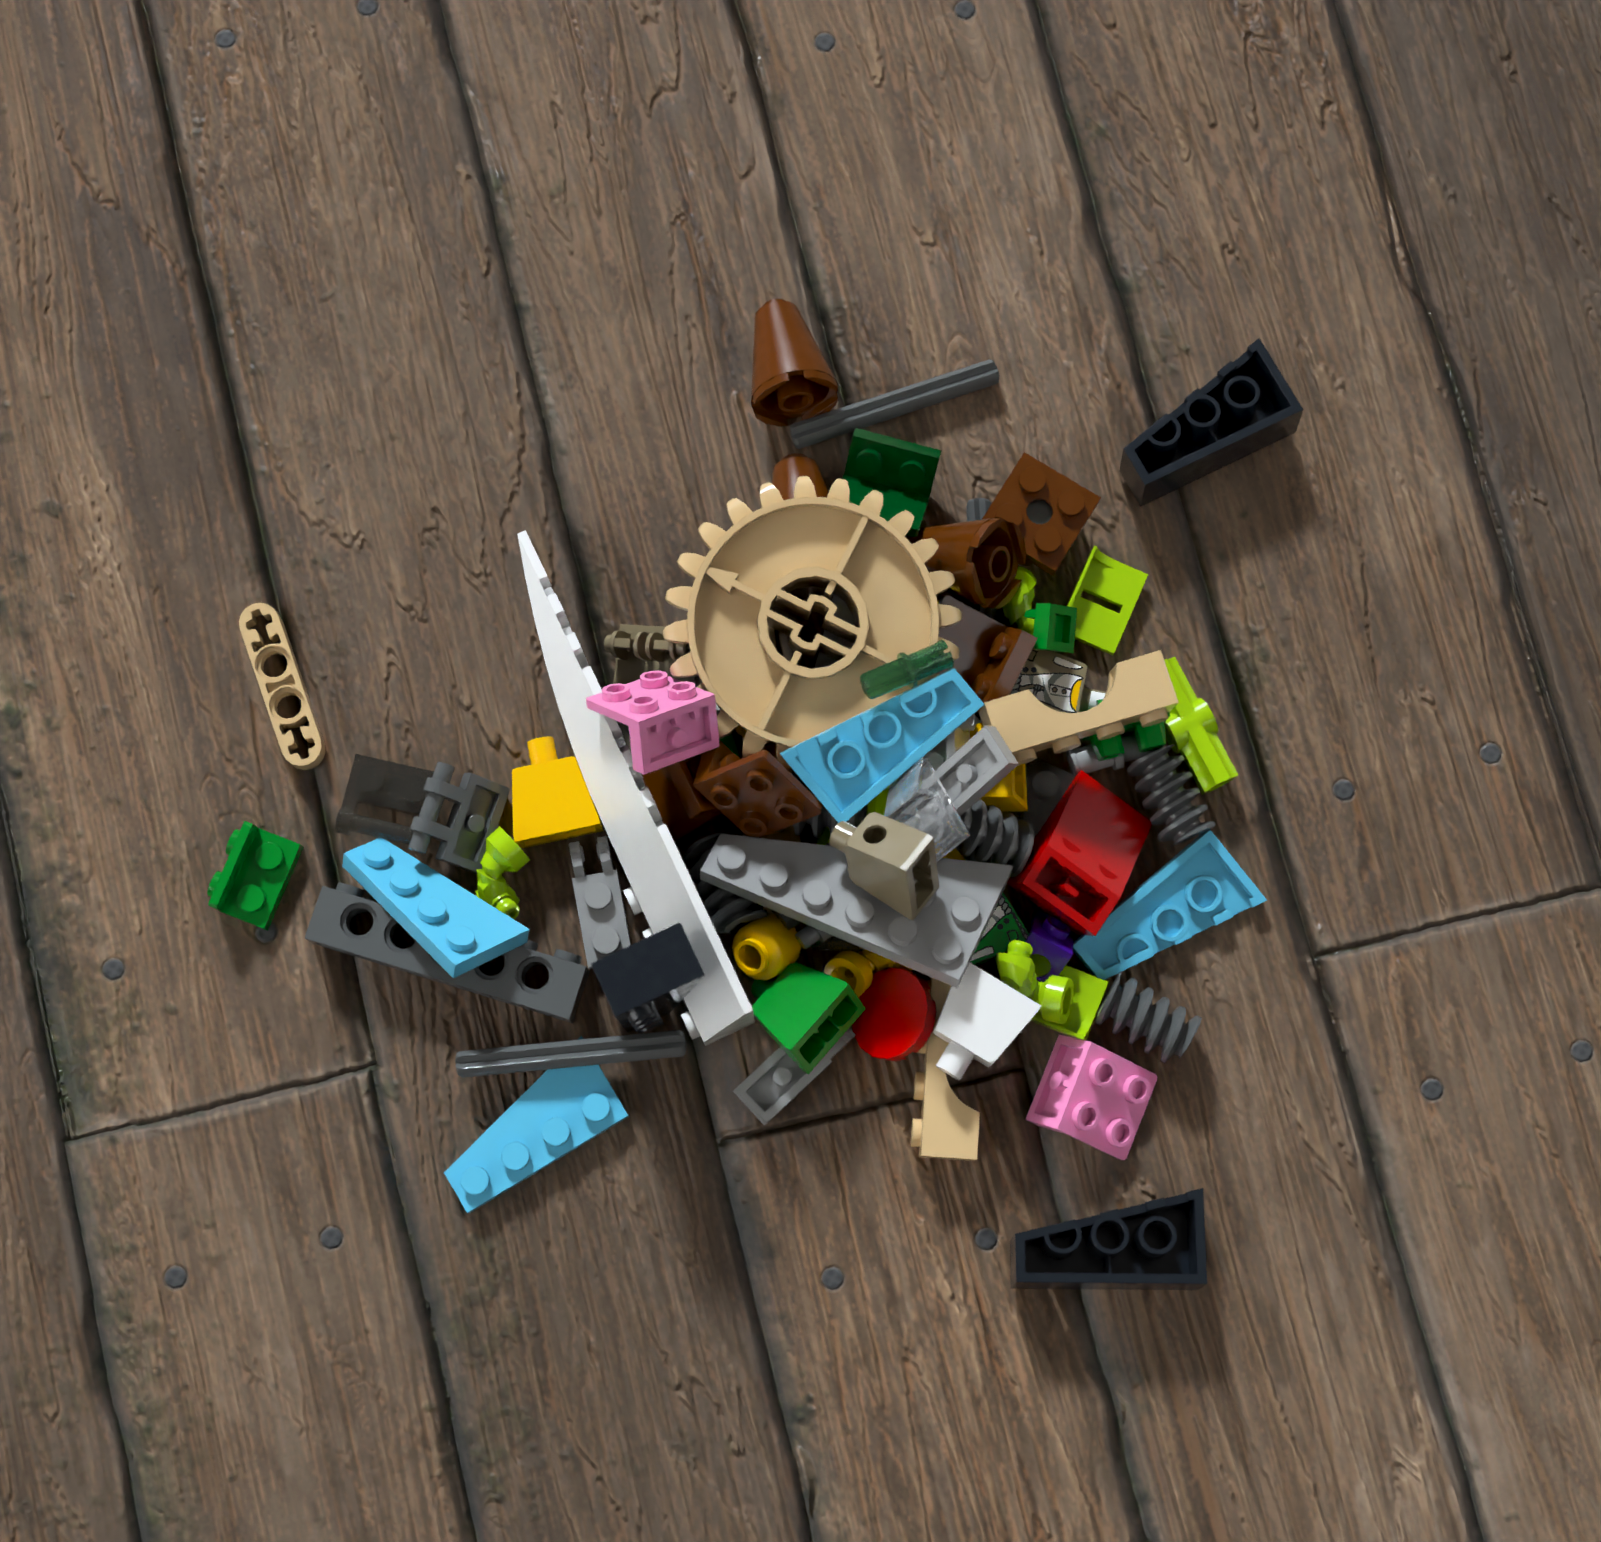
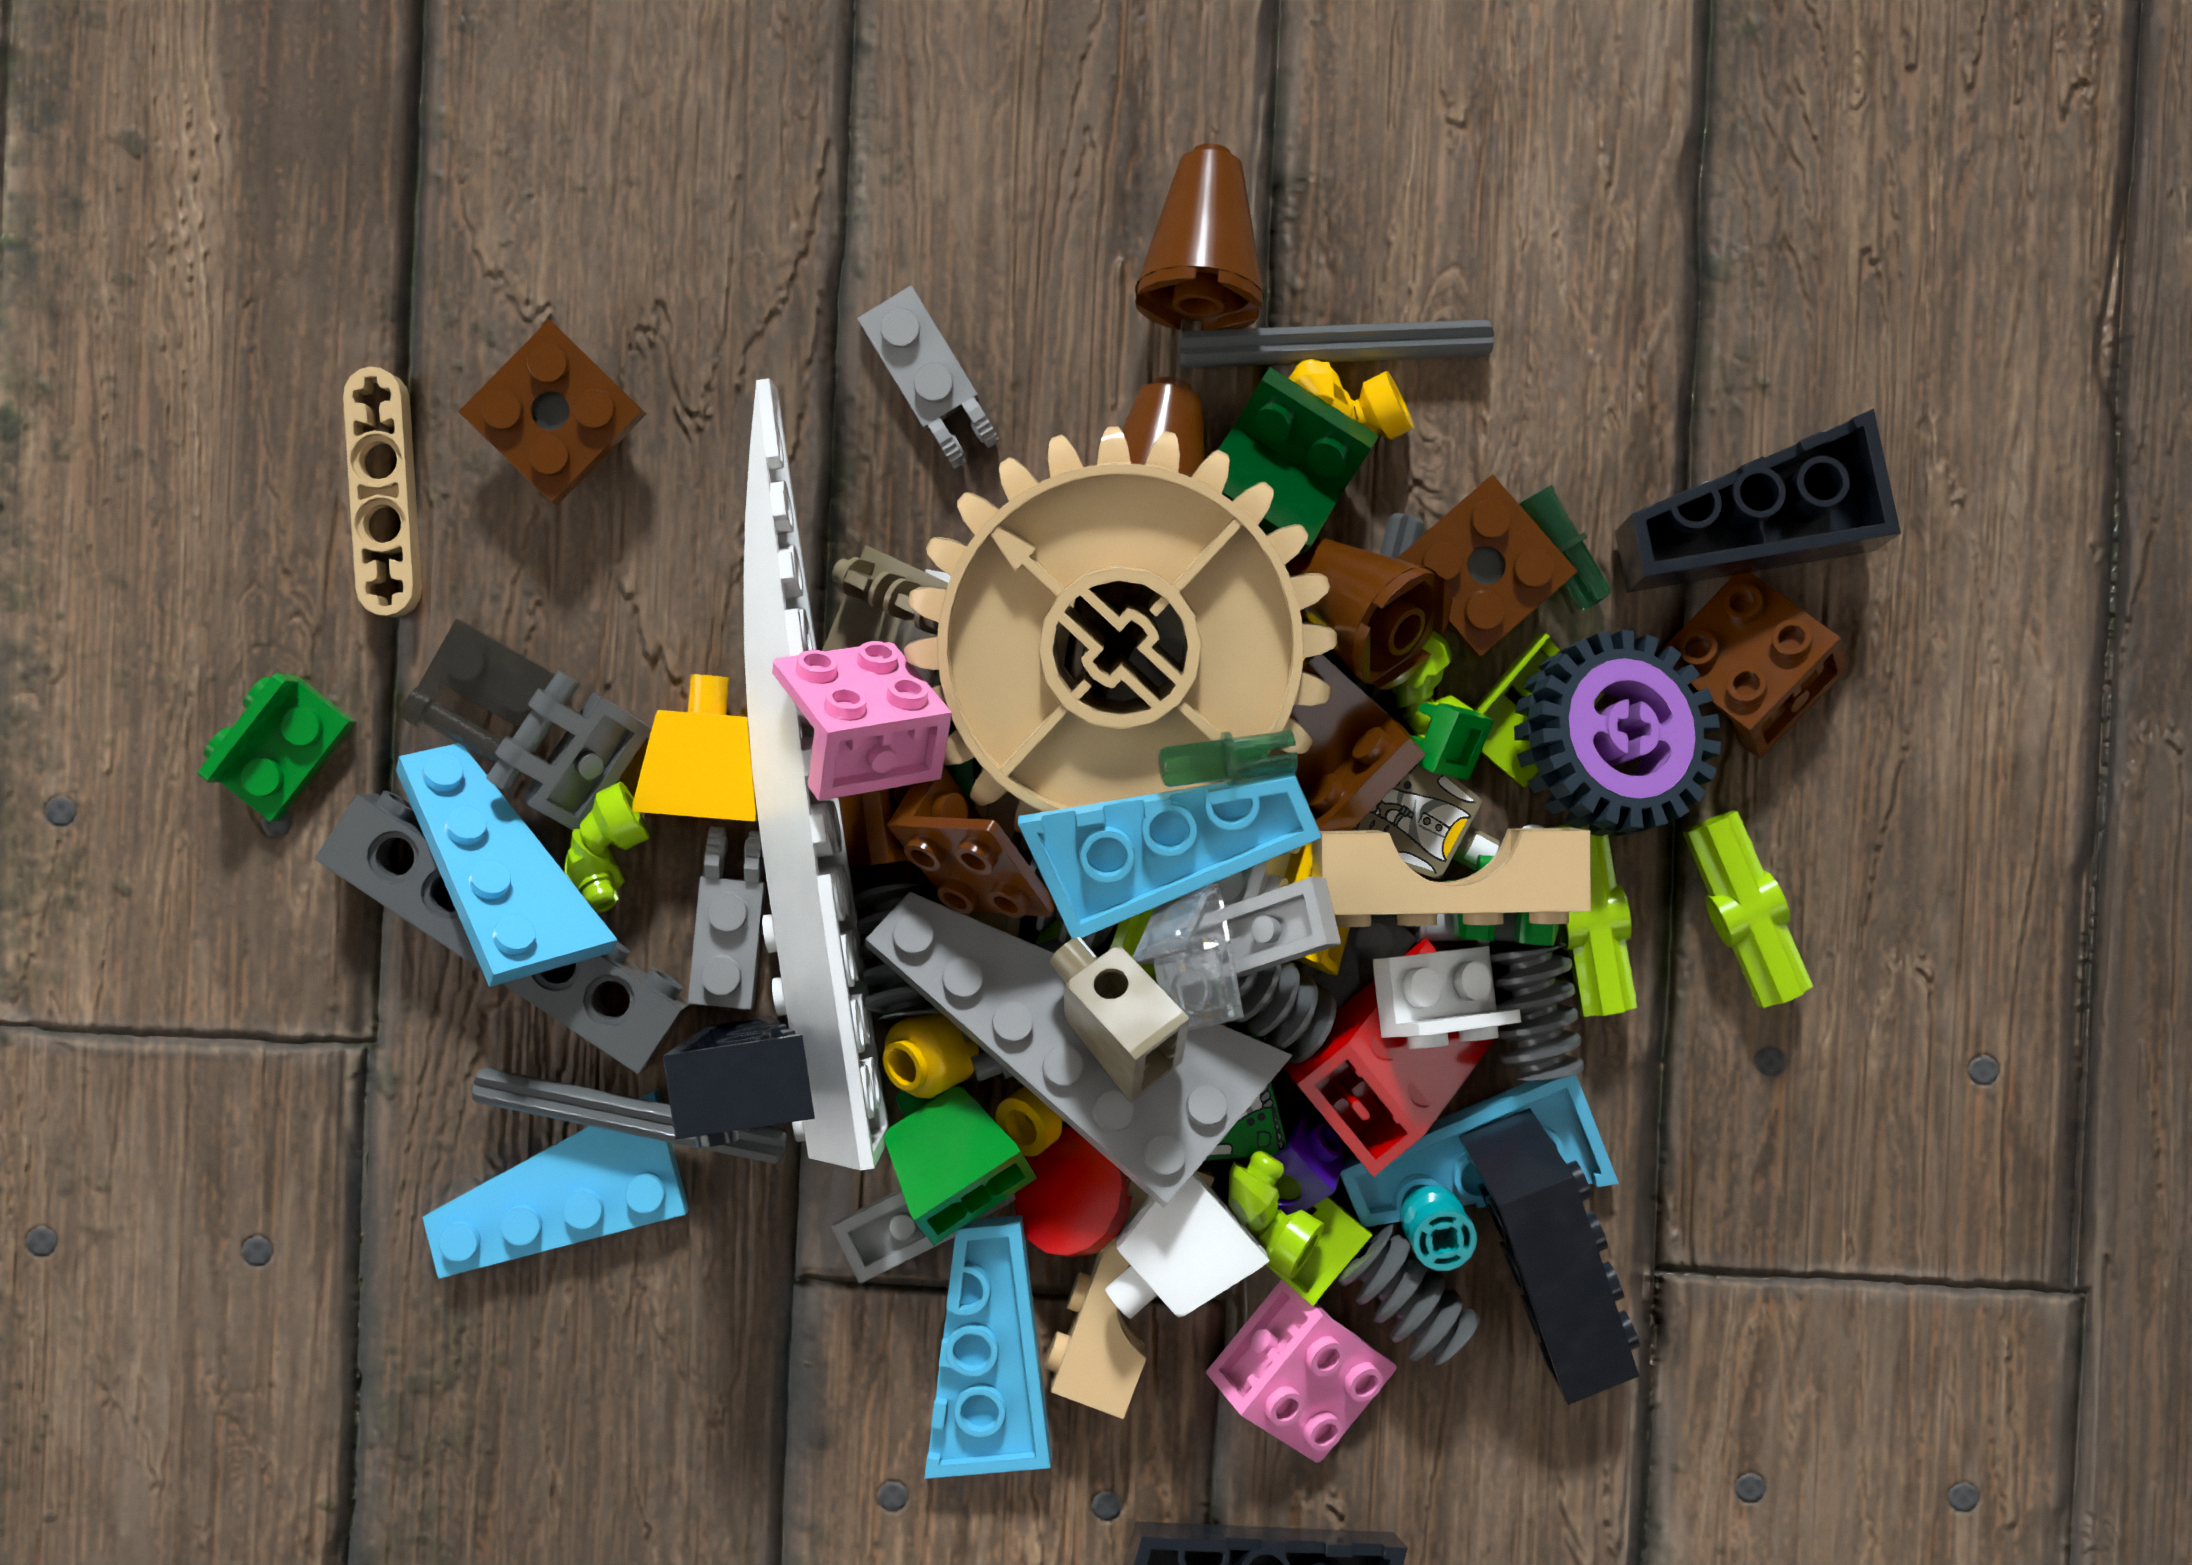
camera: 20 degrees right, 10 degrees up
none -> reddish brown piece [458,319,647,505]
none -> light grey hinge [857,285,1000,469]
none -> medium azure wing [924,1215,1052,1479]
none -> yellow arm [1288,359,1414,440]
none -> white bracket [1372,946,1521,1049]
none -> teal wheel [1400,1185,1477,1271]
none -> black wedge [1459,1108,1640,1405]
none -> wheel [1514,630,1721,837]
none -> clear green axle [1519,485,1611,610]
none -> reddish brown bracket [1661,572,1848,759]
none -> lime piece [1682,811,1813,1008]

